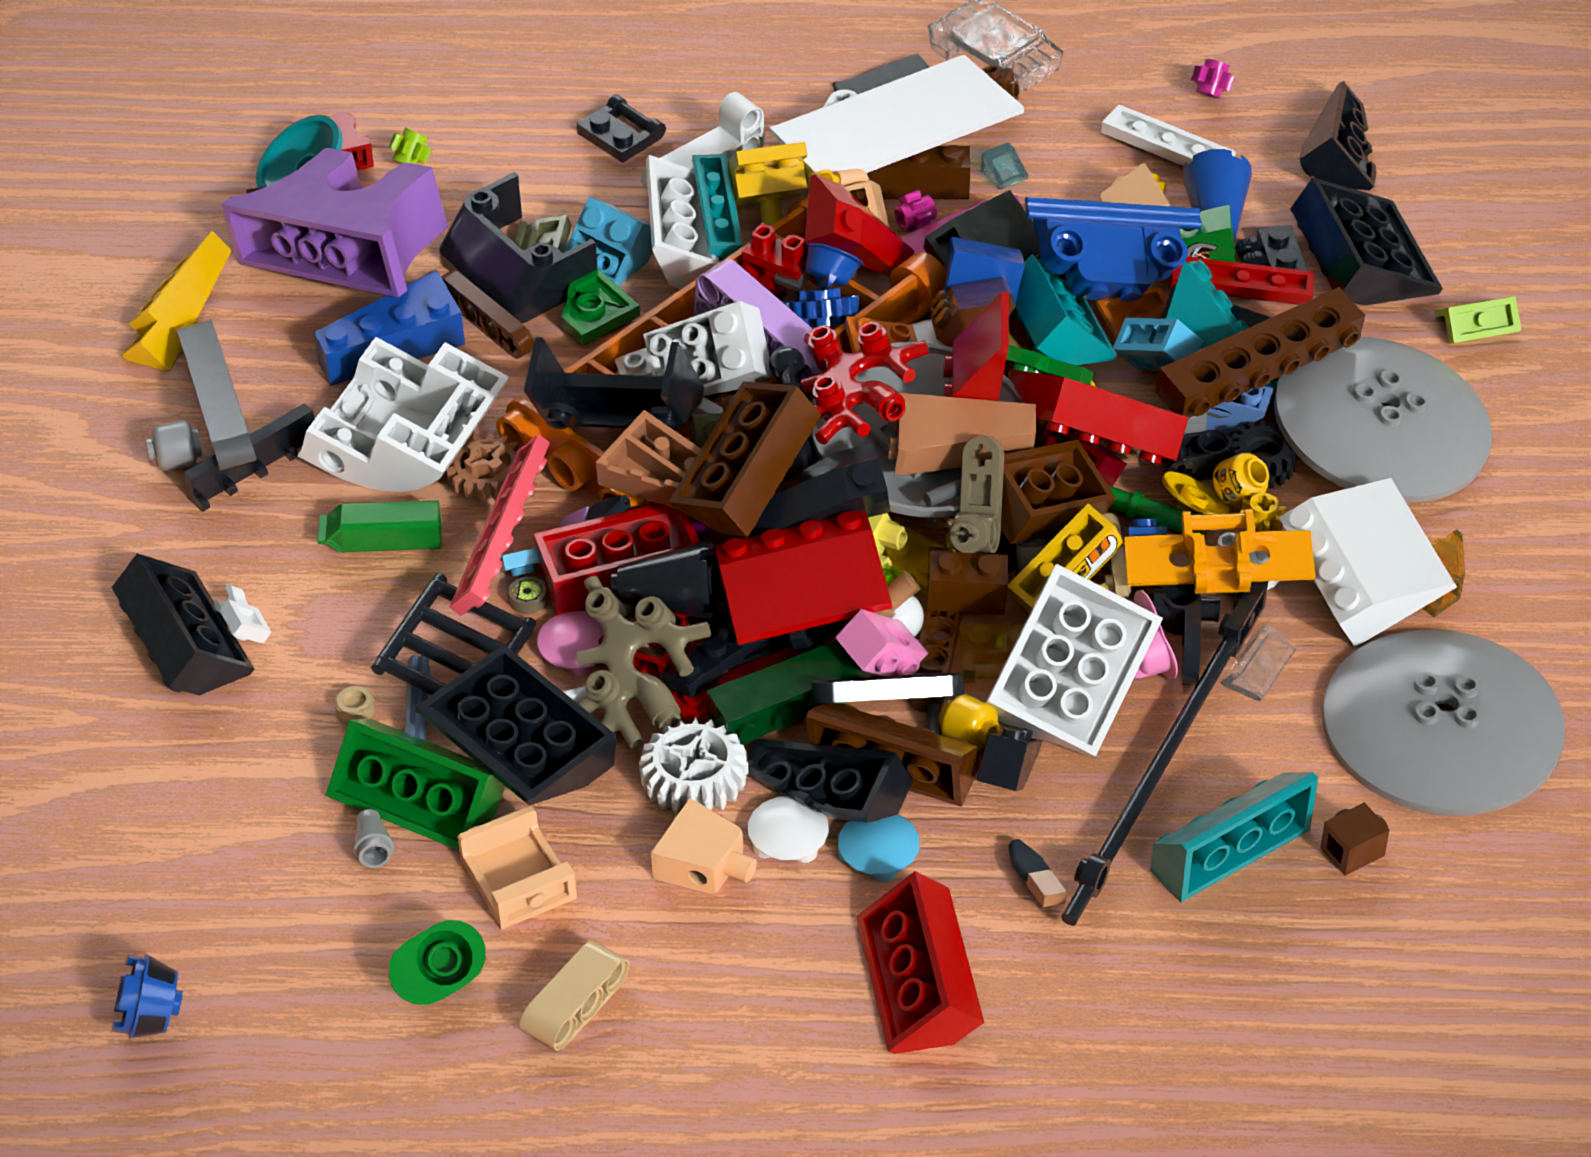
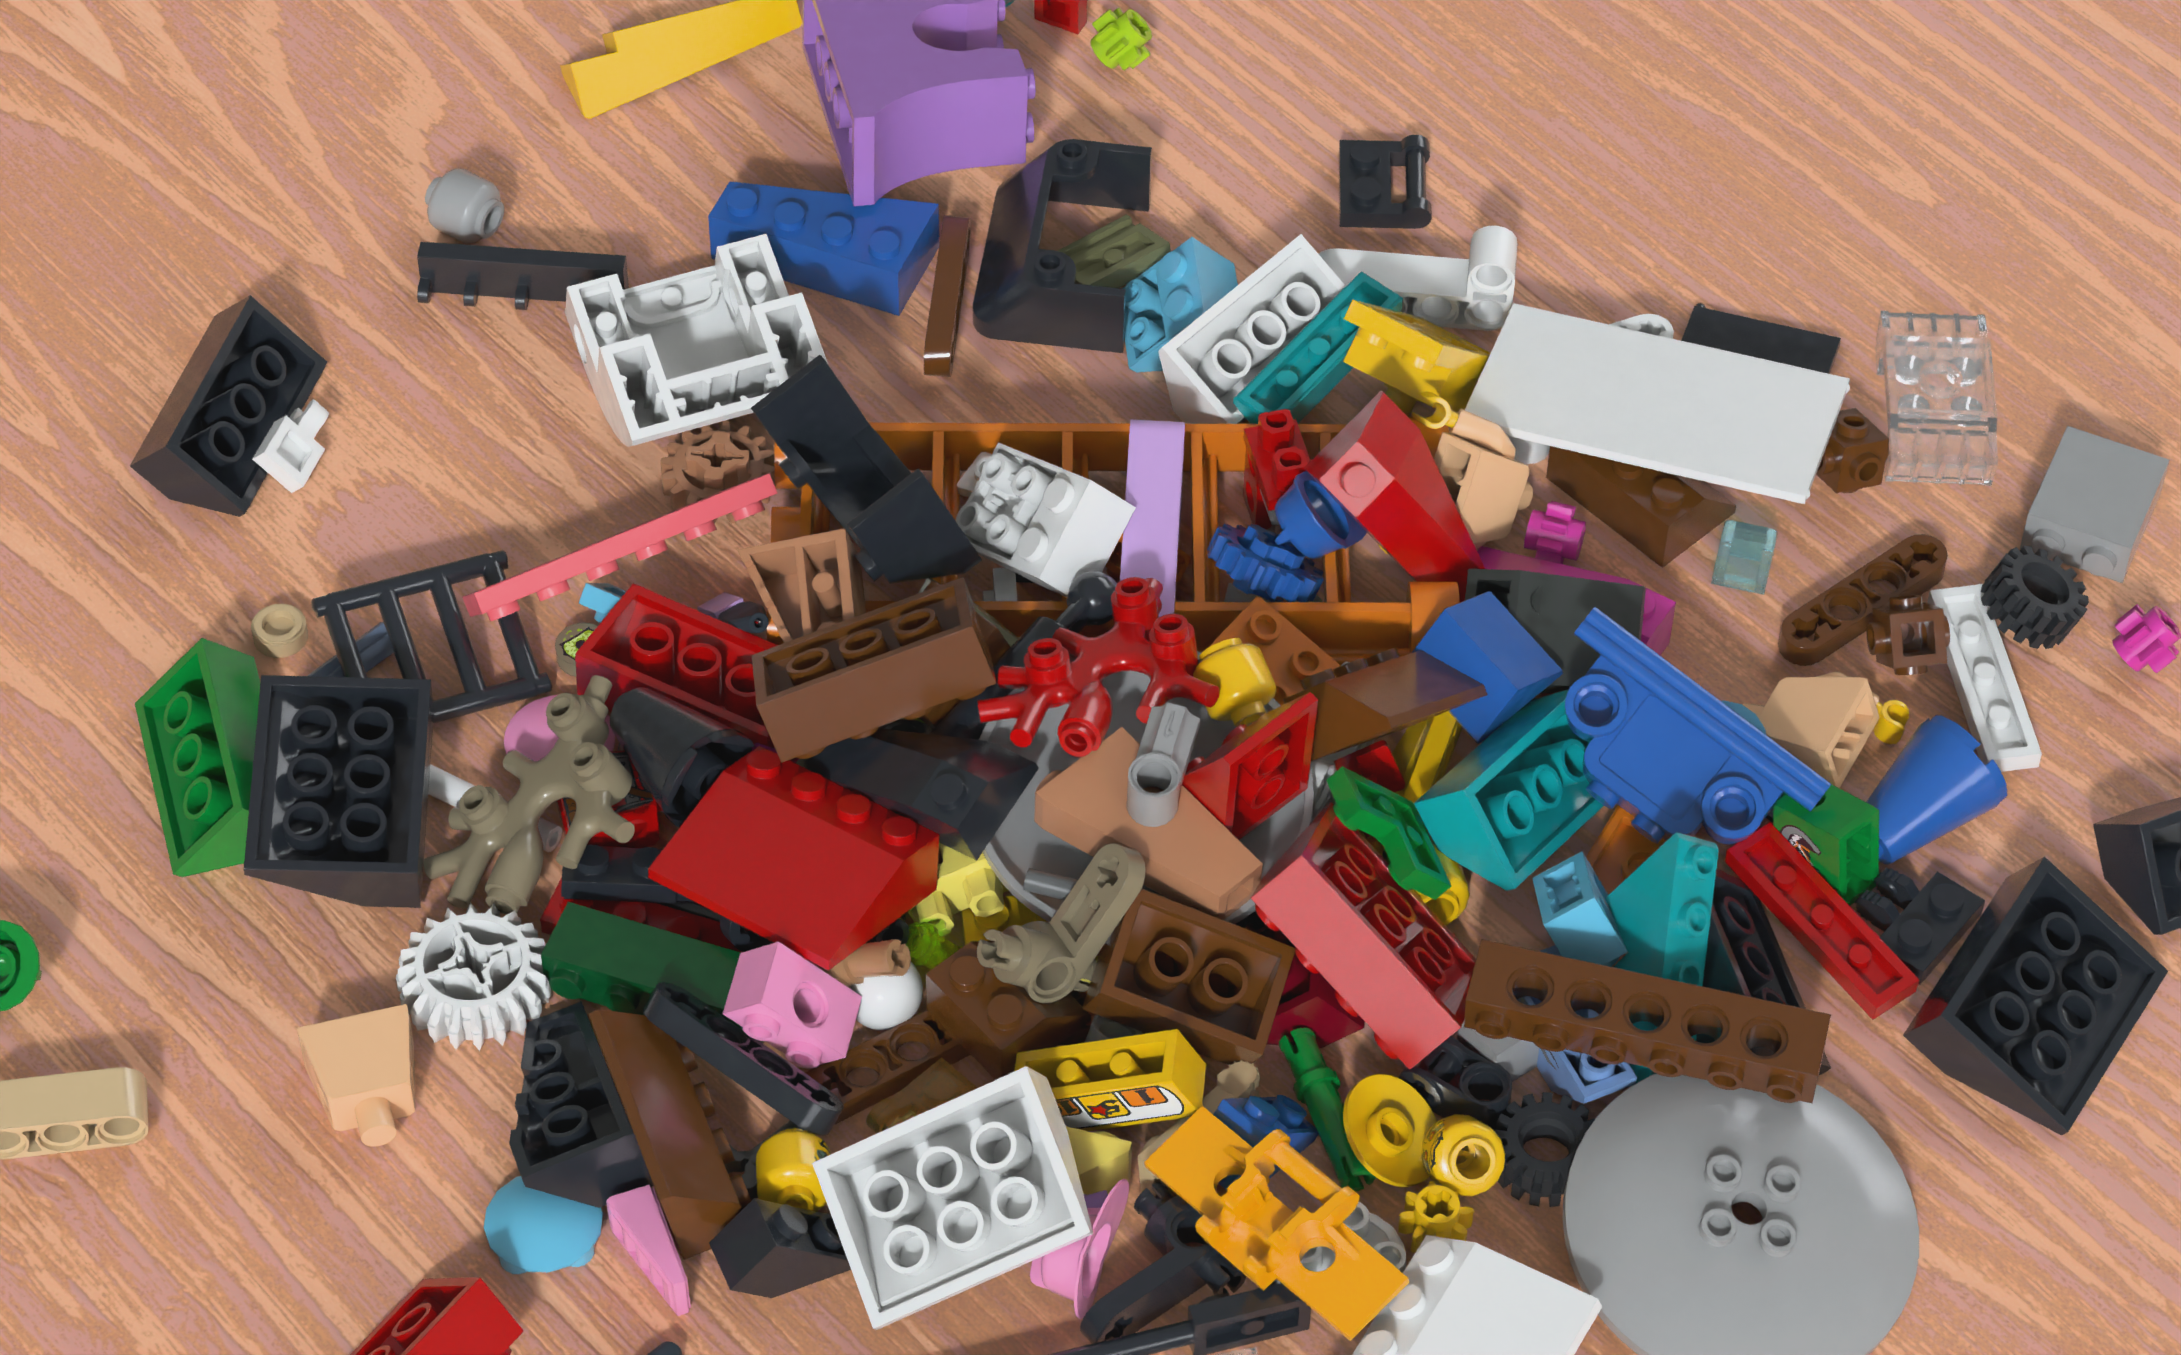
camera: 45 degrees right, 5 degrees up
beam [177,319,257,471] -> none
green piece [318,500,442,553] -> none
light grey cone [353,809,395,868] -> none
light nougat panel [458,806,577,930] -> none
green plate [561,269,640,345] -> none
white dish [748,796,829,863] -> none
lime panel [1434,296,1521,344] -> none
none -> bright pink slope [606,1185,691,1316]
none -> light grey piece [1126,702,1200,827]
none -> yellow head [1193,638,1276,727]
none -> reddish brown beam [1778,534,1948,666]
none -> reddish brown brick [1866,595,1950,675]
none -> black tyre [1980,546,2089,649]
none -> light grey brick [2020,426,2170,583]

